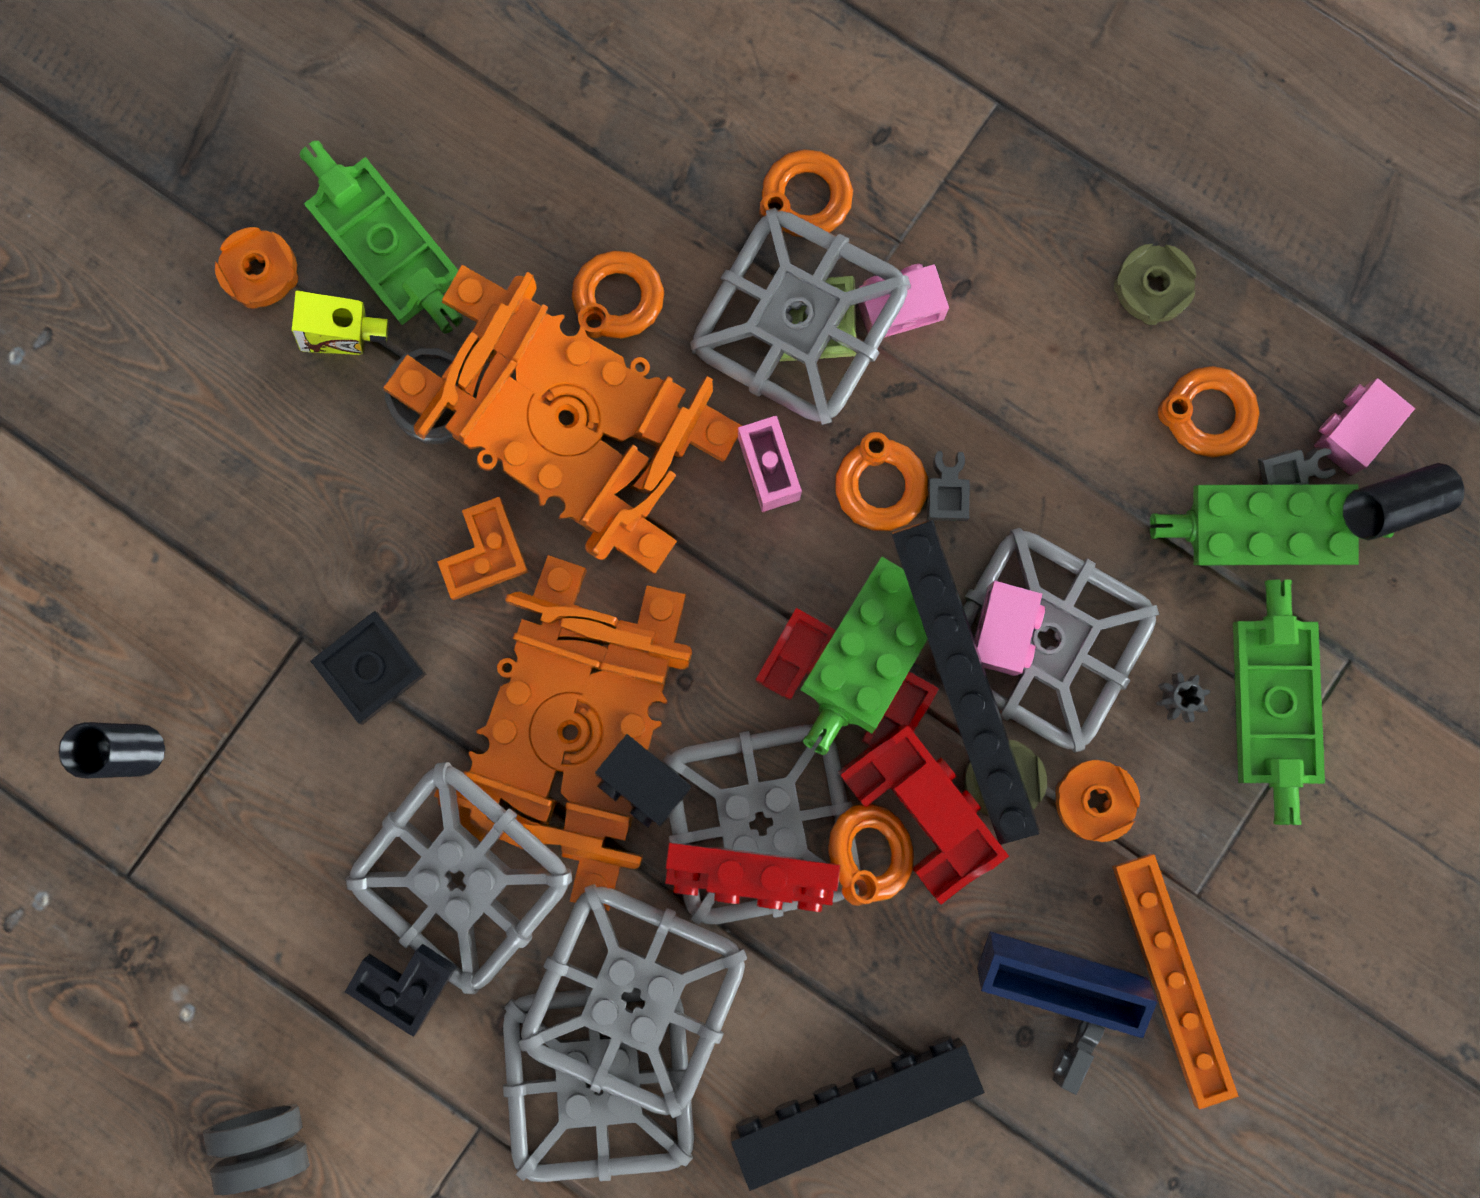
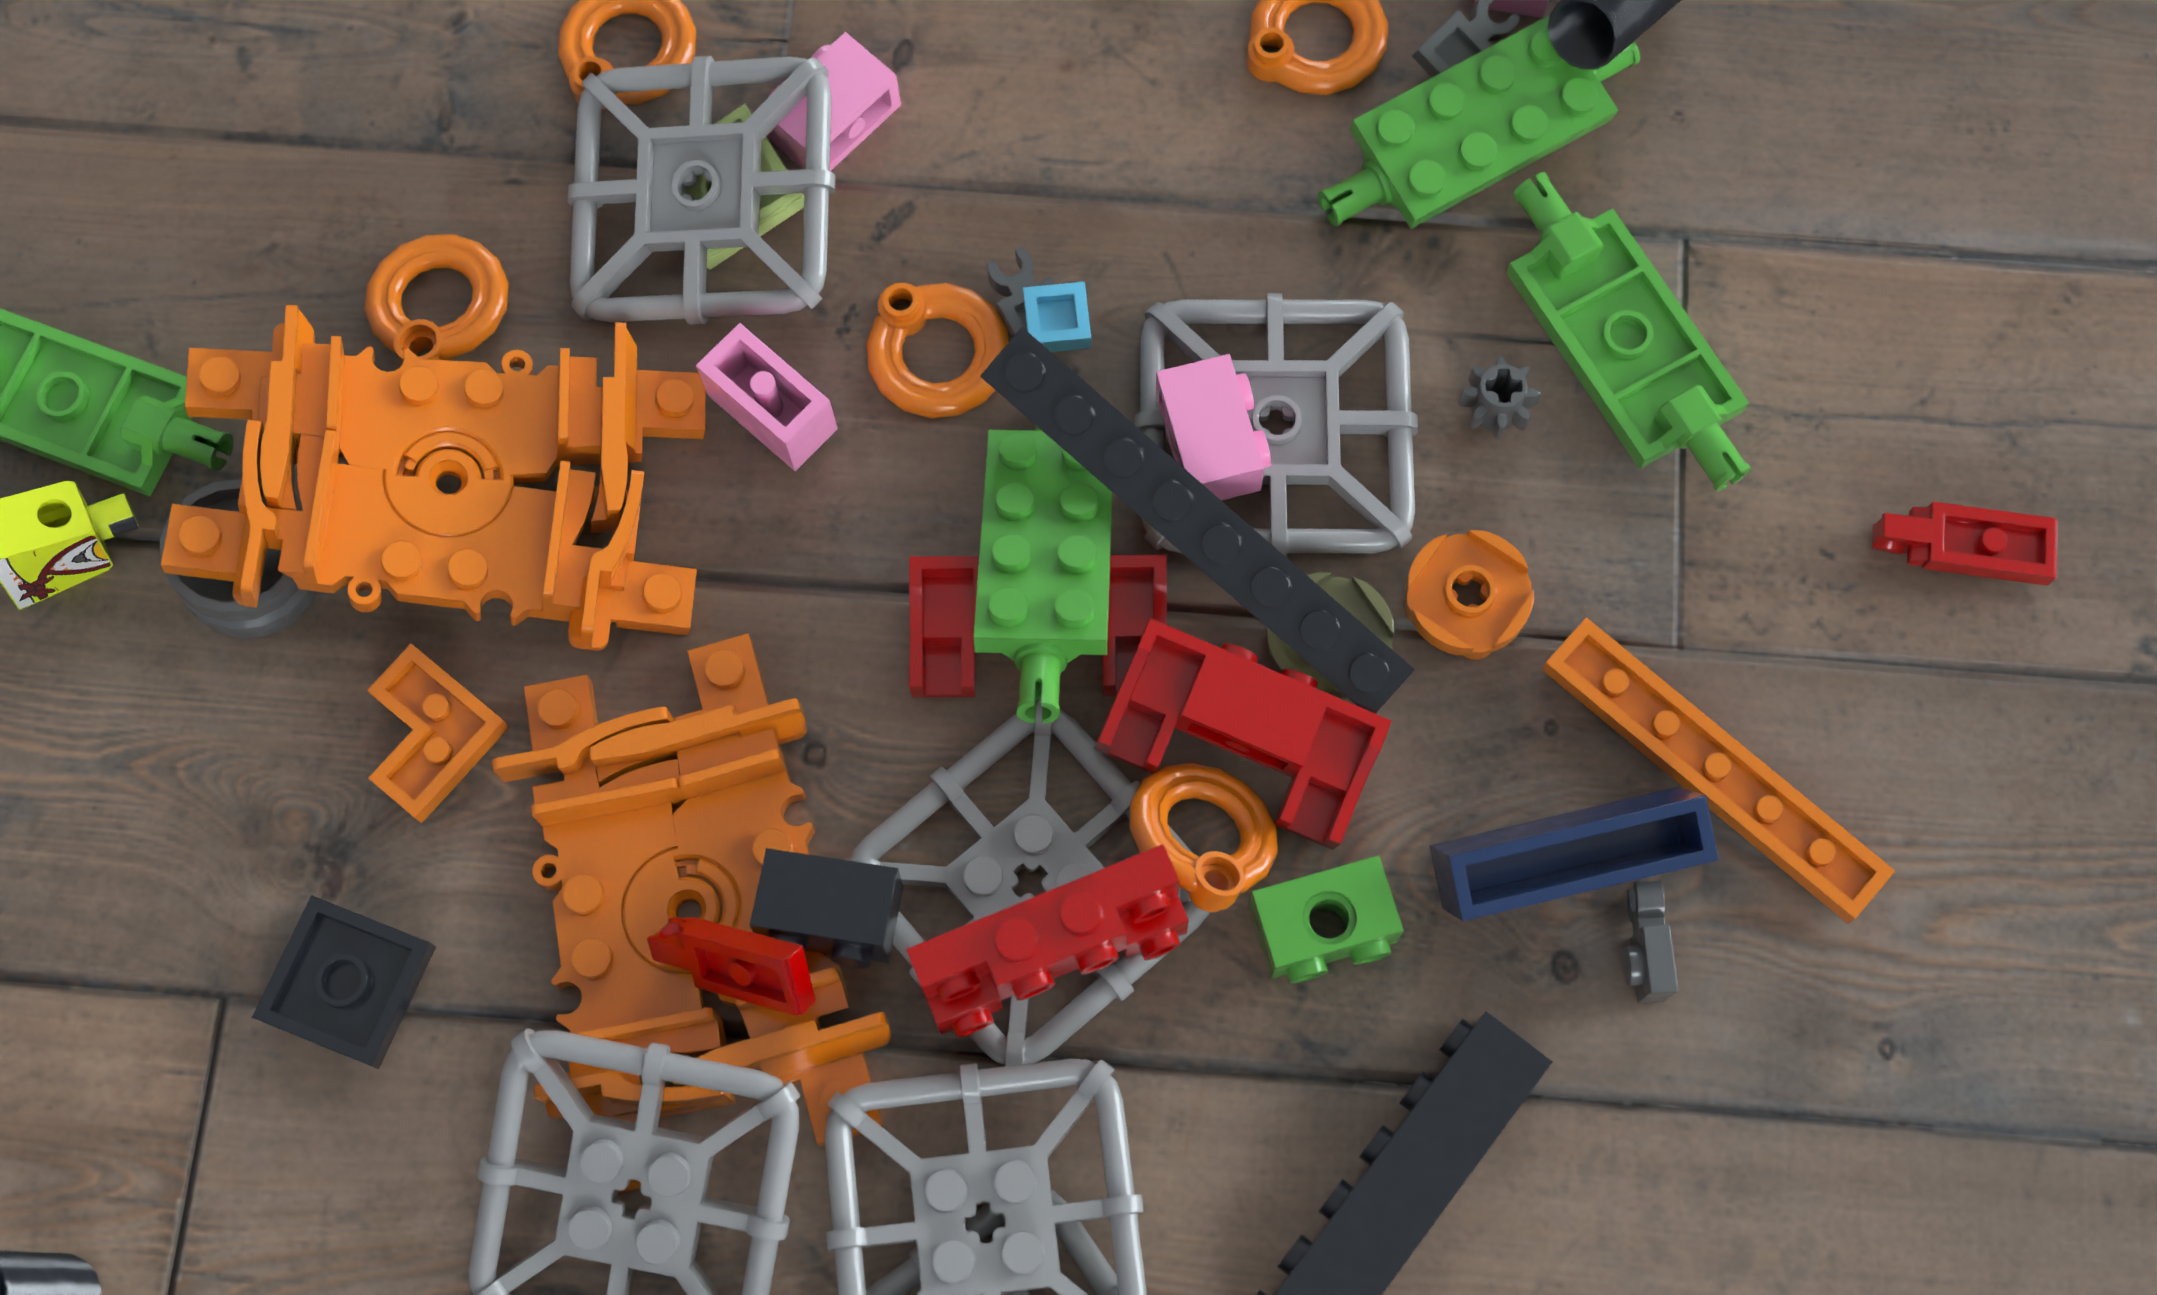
camera: 25 degrees left, 10 degrees down
none -> red hinge [647,917,816,1016]
none -> medium azure plate [1023,281,1091,352]
none -> bright green brick [1248,855,1404,983]
none -> red hinge [1872,501,2058,586]

